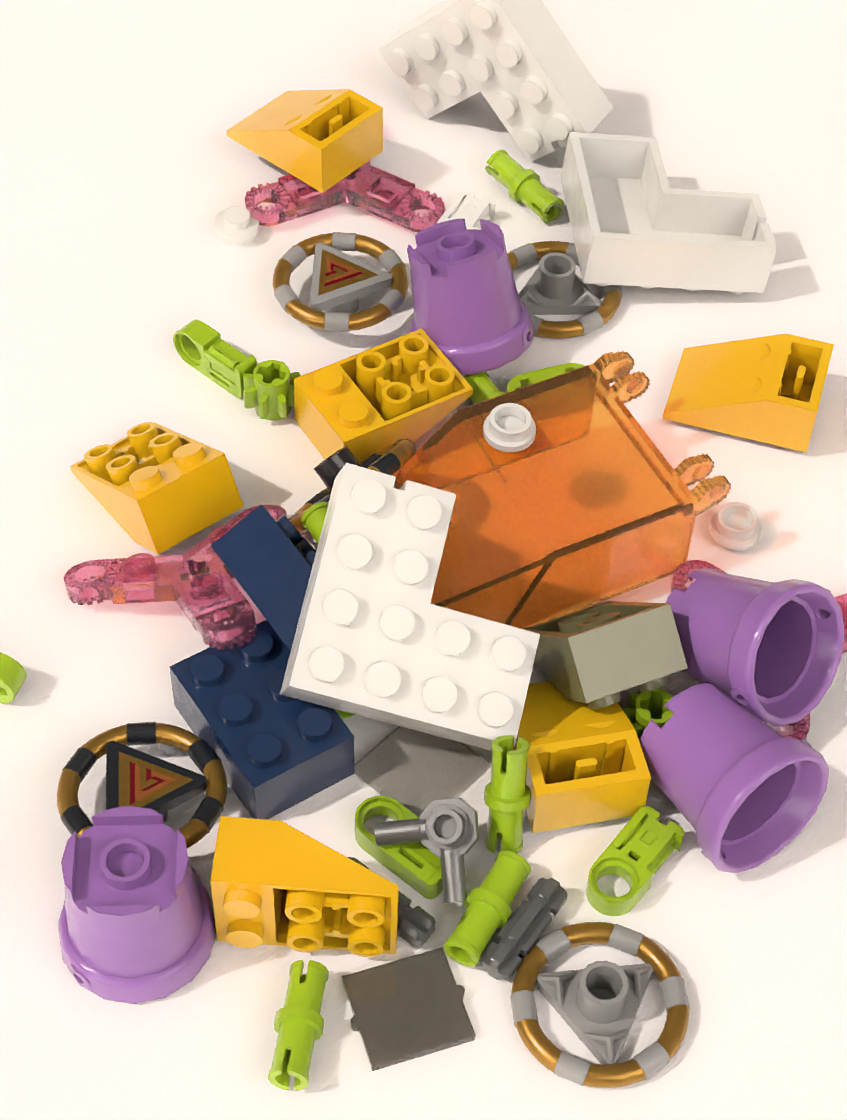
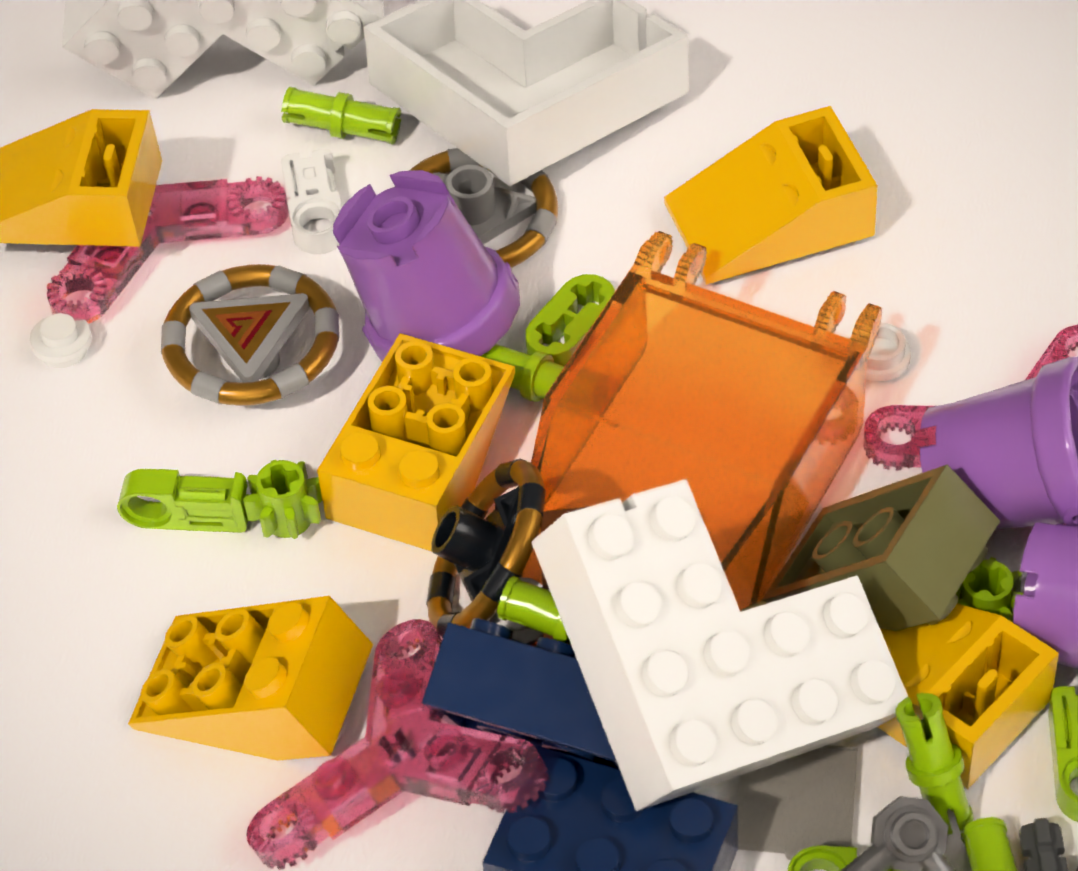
camera: 30 degrees left, 0 degrees up
white plate [483,403,536,452] -> none

